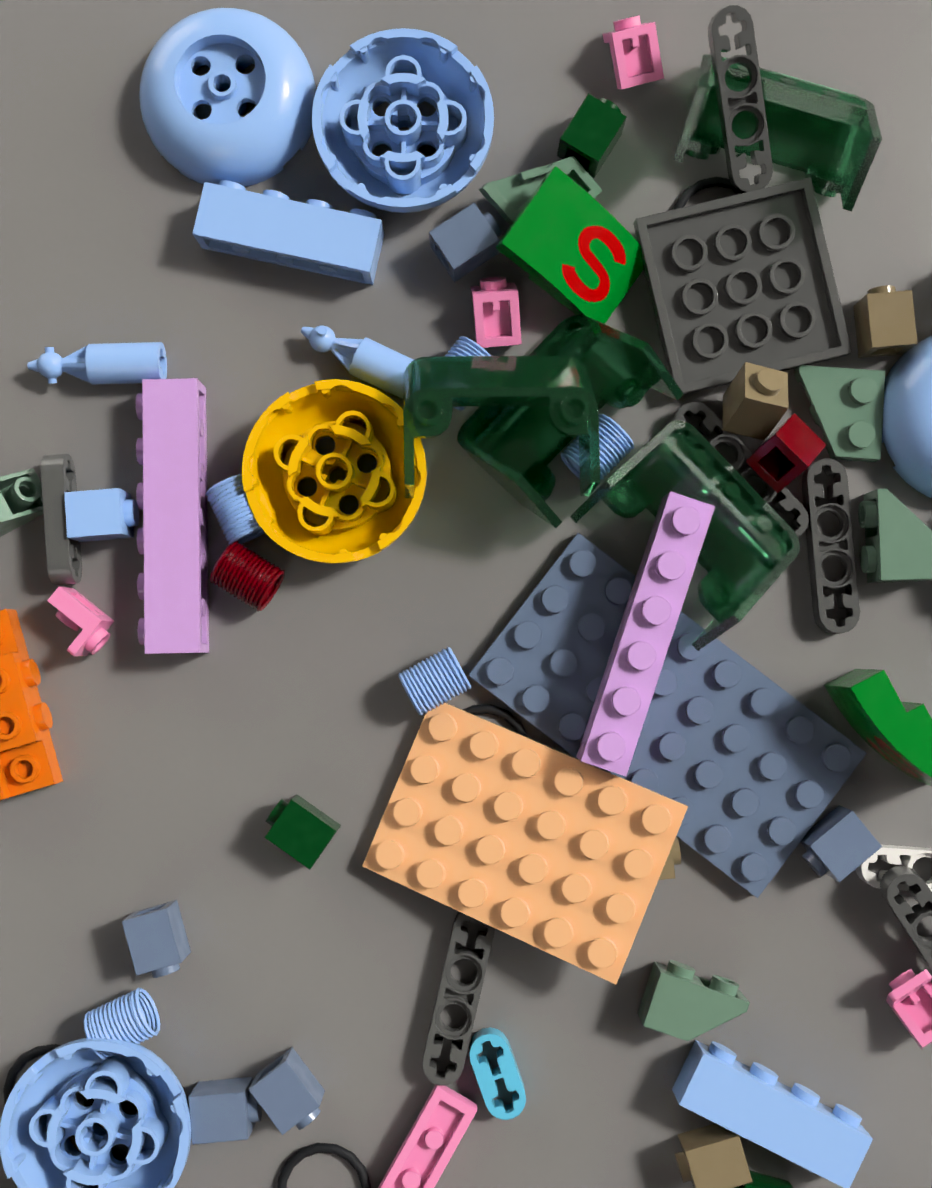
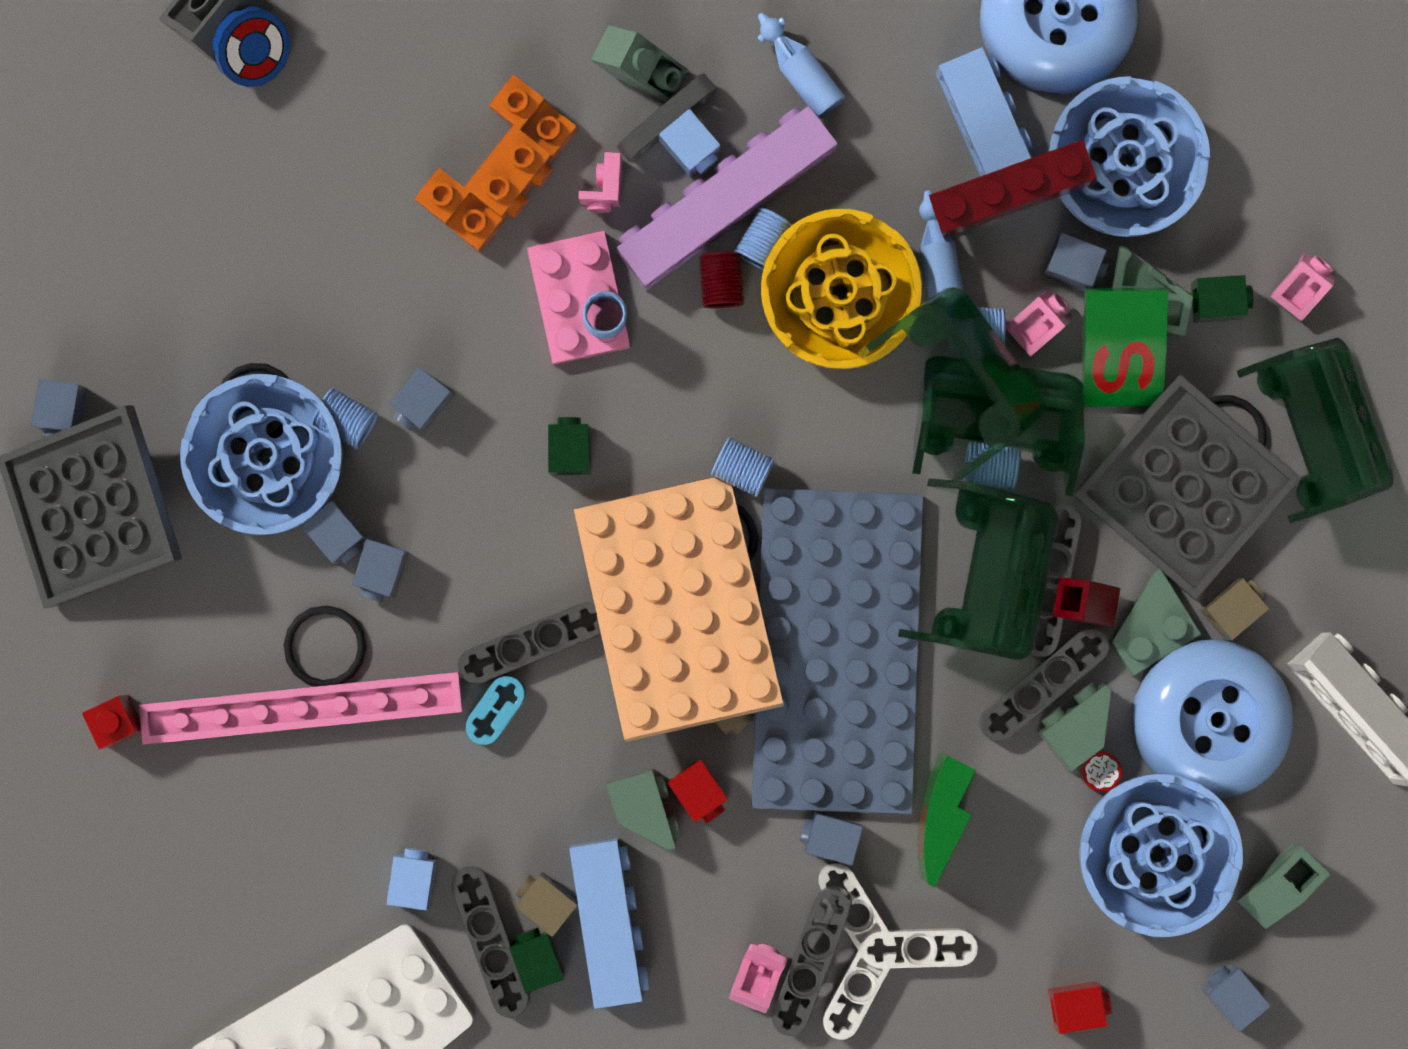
camera: 55 degrees right, 0 degrees up
lavender brick [576,491,715,776] -> none
dark grey beam [708,5,773,192] -> none
dark tan brick [723,362,789,441] -> none
none -> bright pink plate [527,231,631,365]
none -> light blue piece [583,291,627,339]
none -> red brick [667,758,728,824]
none -> dark red brick [928,140,1097,238]

